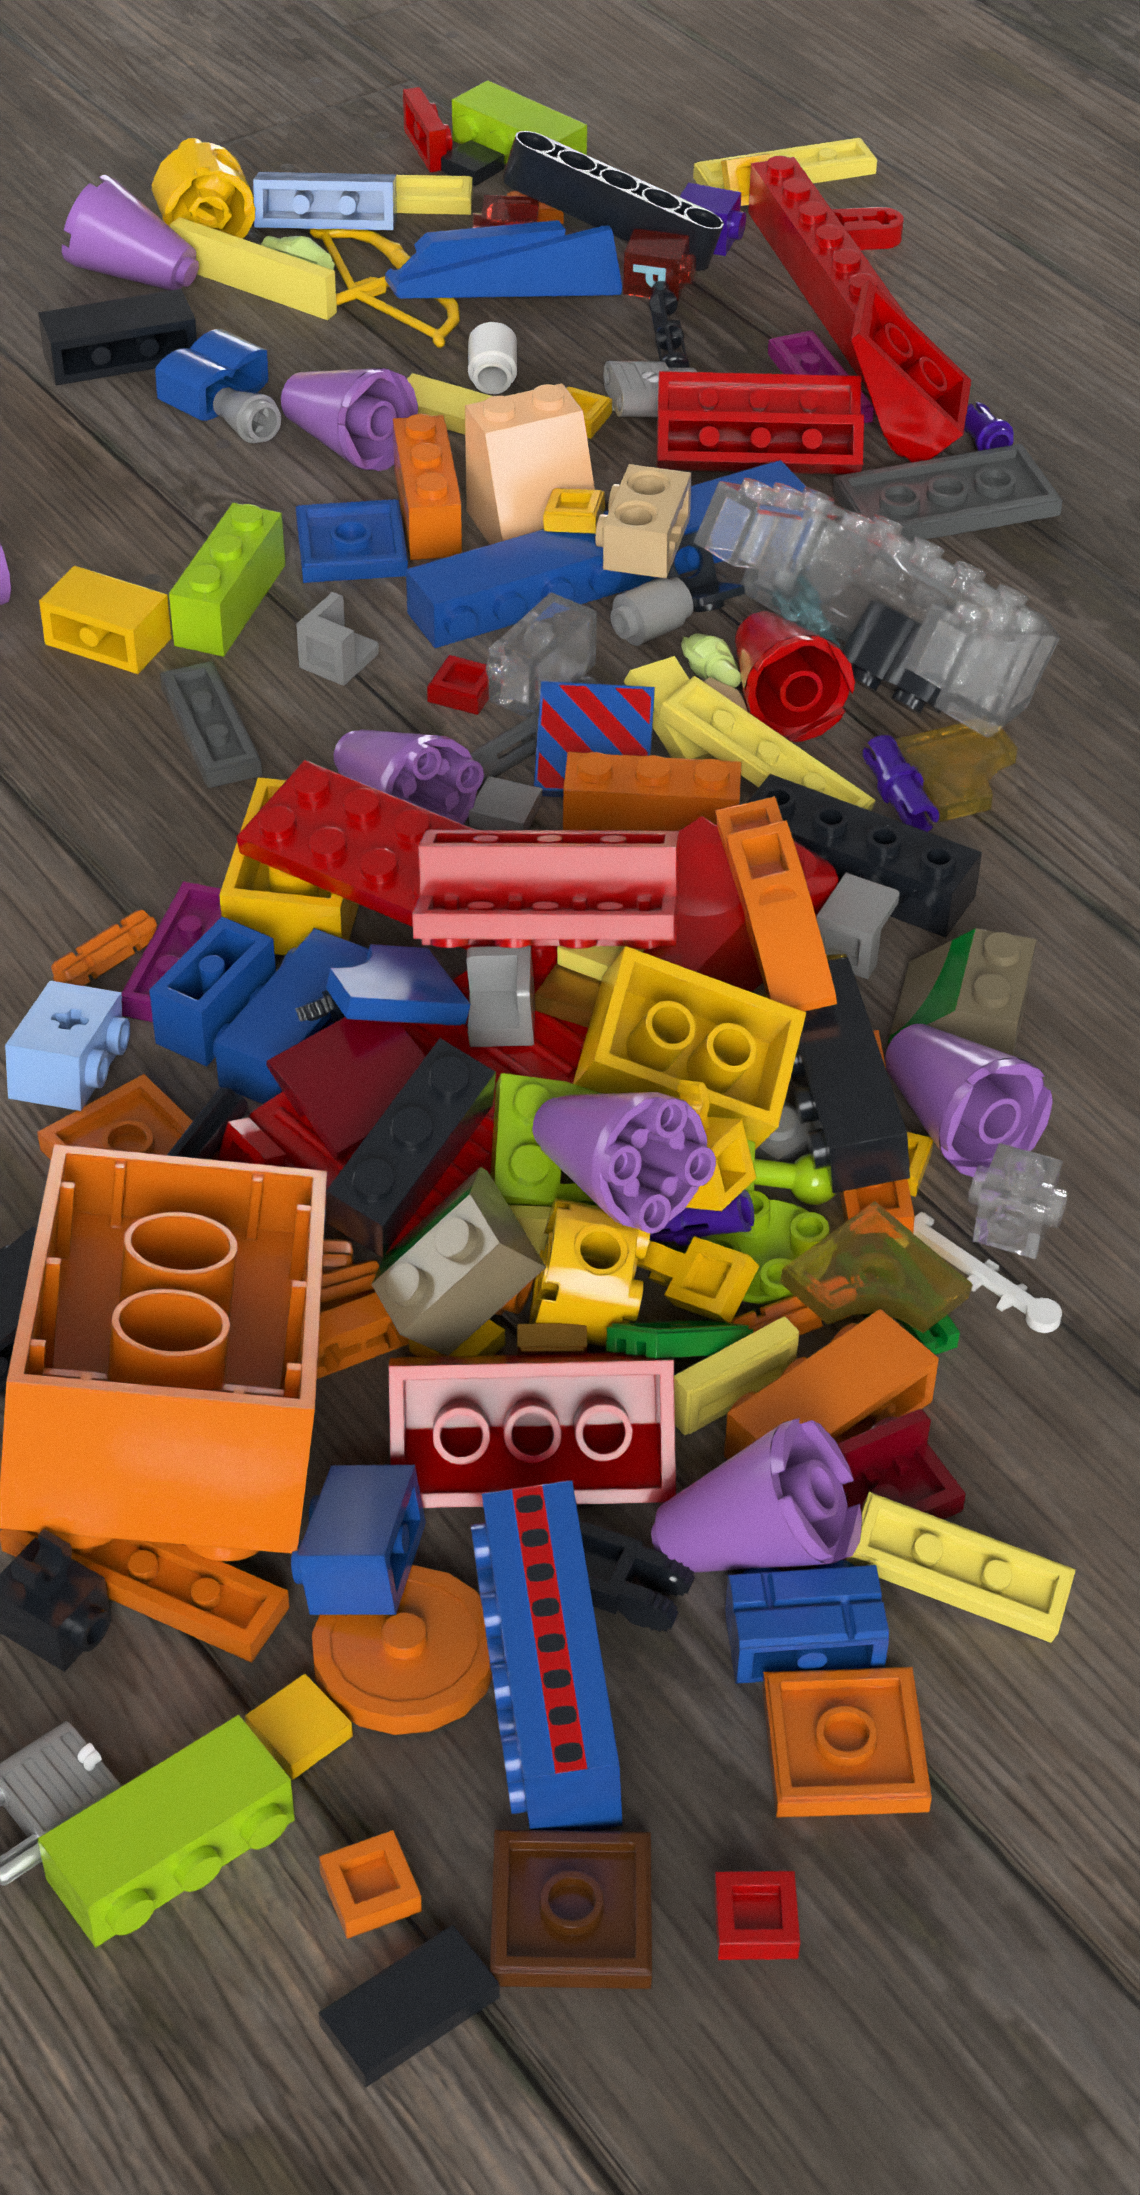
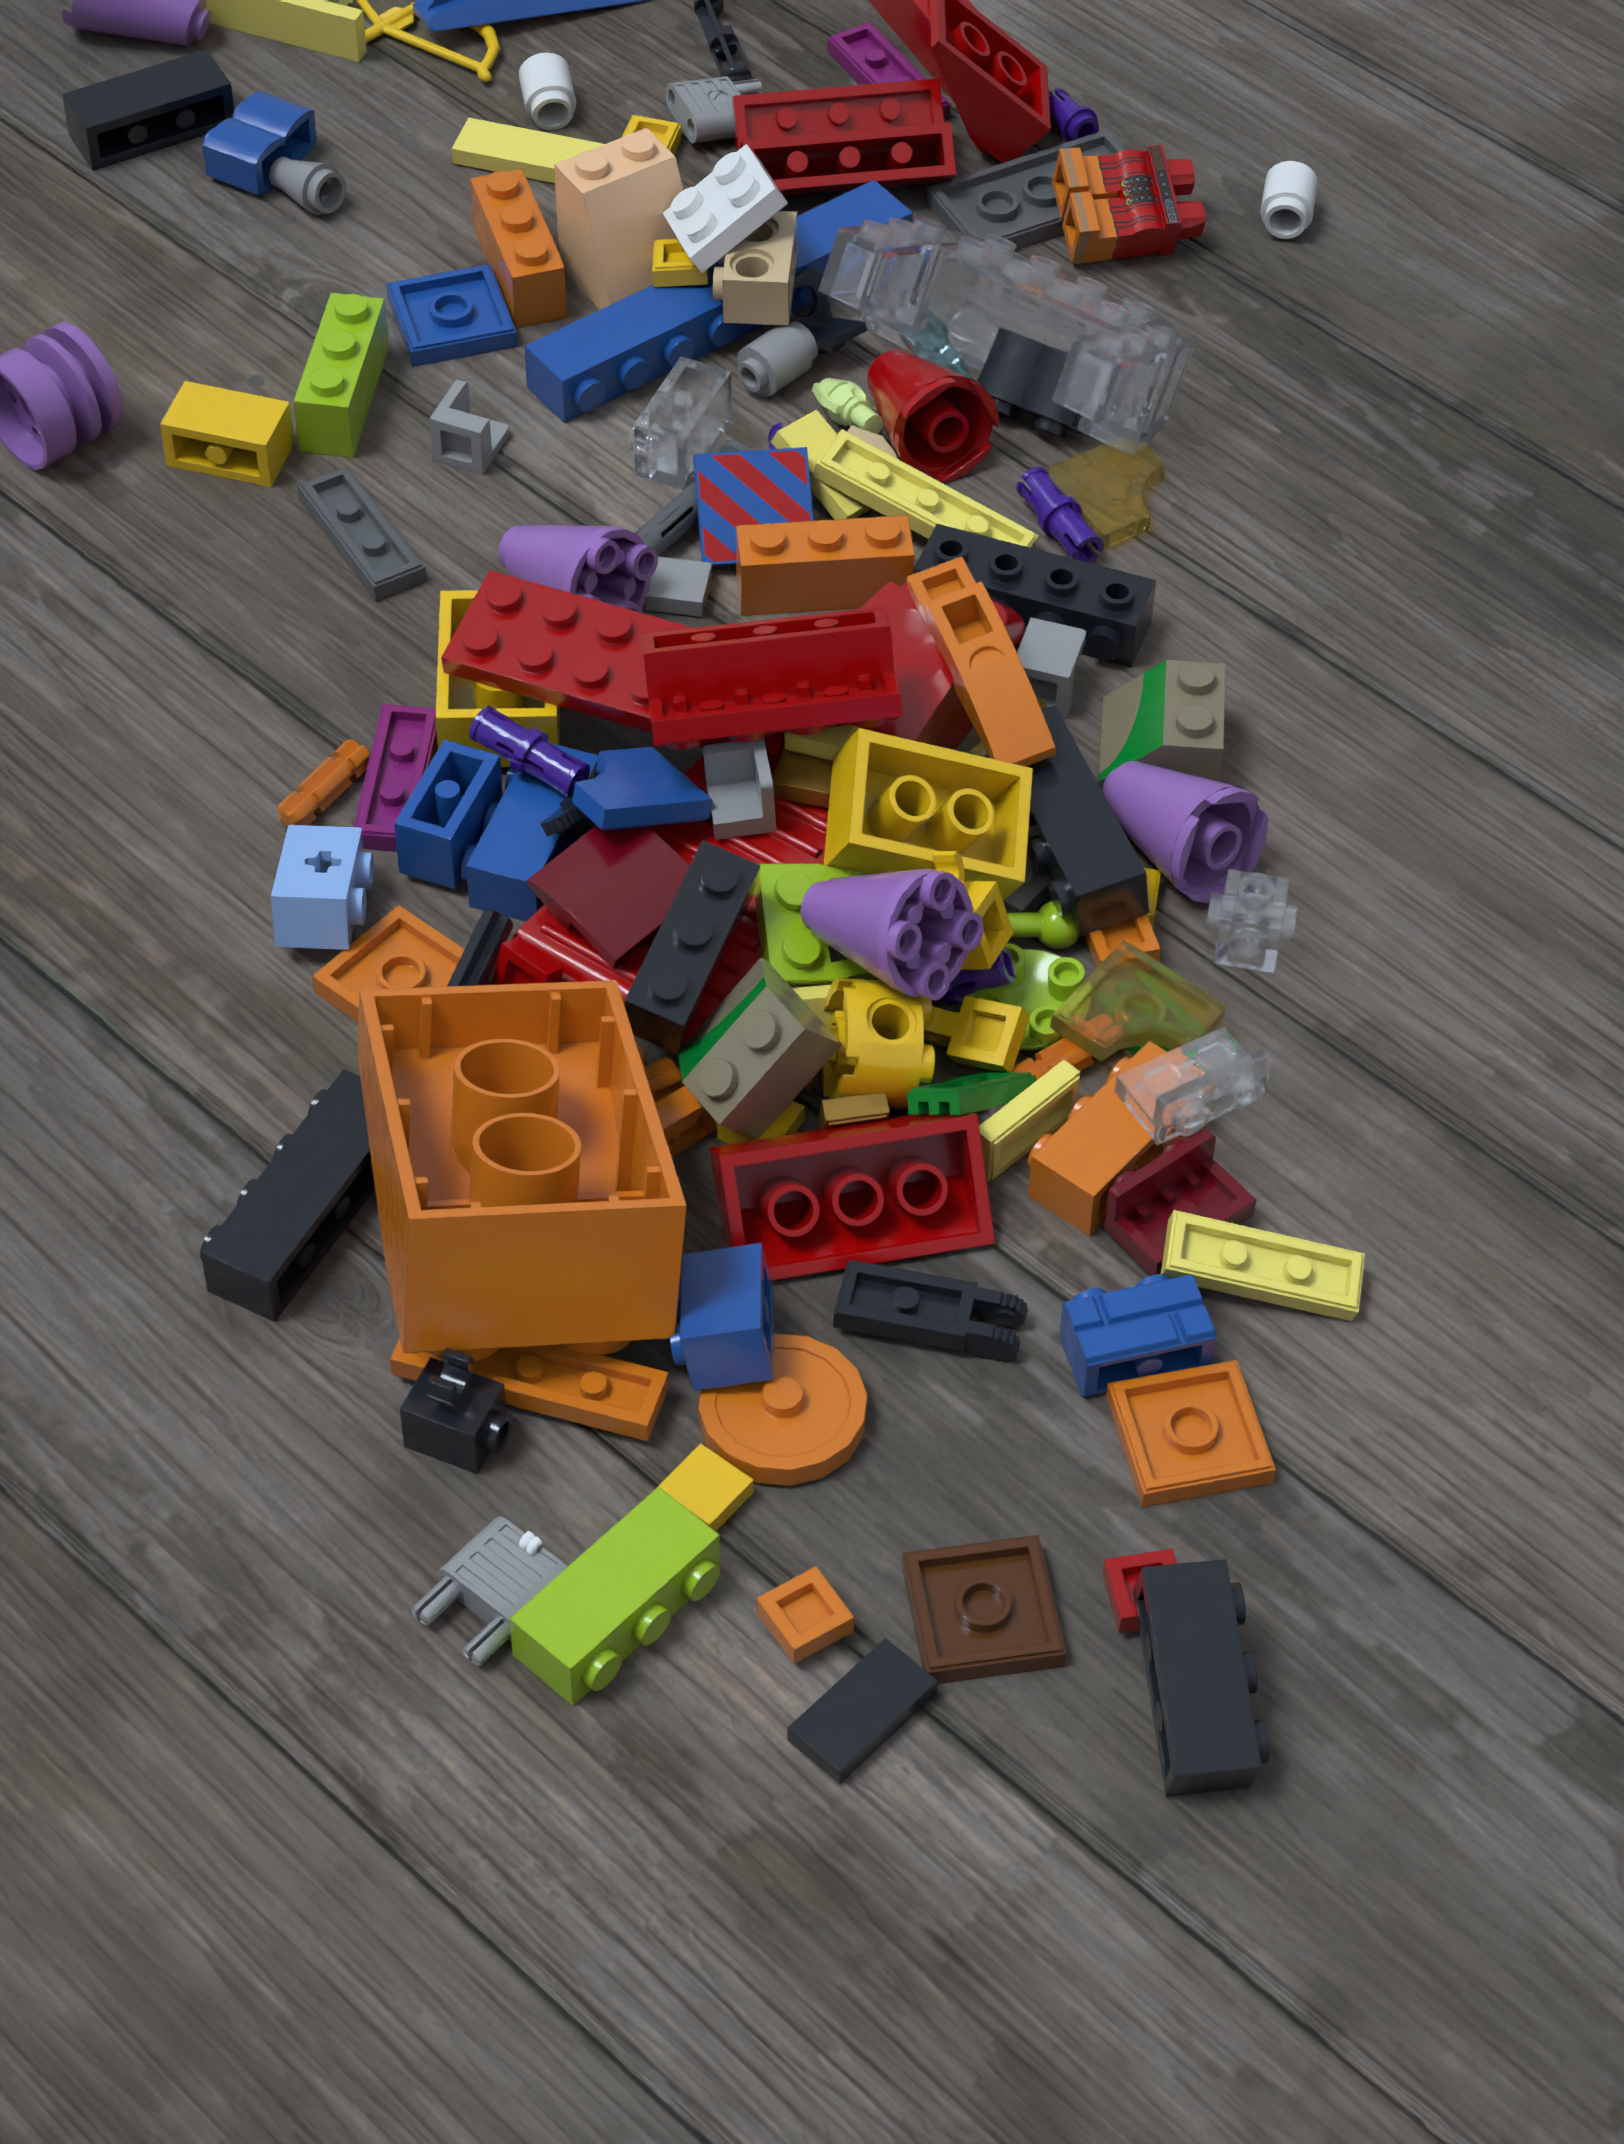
camera: 10 degrees left, 5 degrees up
medium lavender cone [281,368,418,471] -> none
red tile [427,655,500,715] -> none
blue brick [471,1481,623,1831] -> none
medium lavender cone [651,1418,862,1573] -> none
white piece [895,1212,1062,1333] -> none
none -> dark purple pin [469,705,590,798]
none -> white plate [663,144,788,273]
none -> hips [1052,145,1206,264]
none -> clear bracket [1114,1027,1272,1146]
none -> black brick [1133,1559,1269,1796]

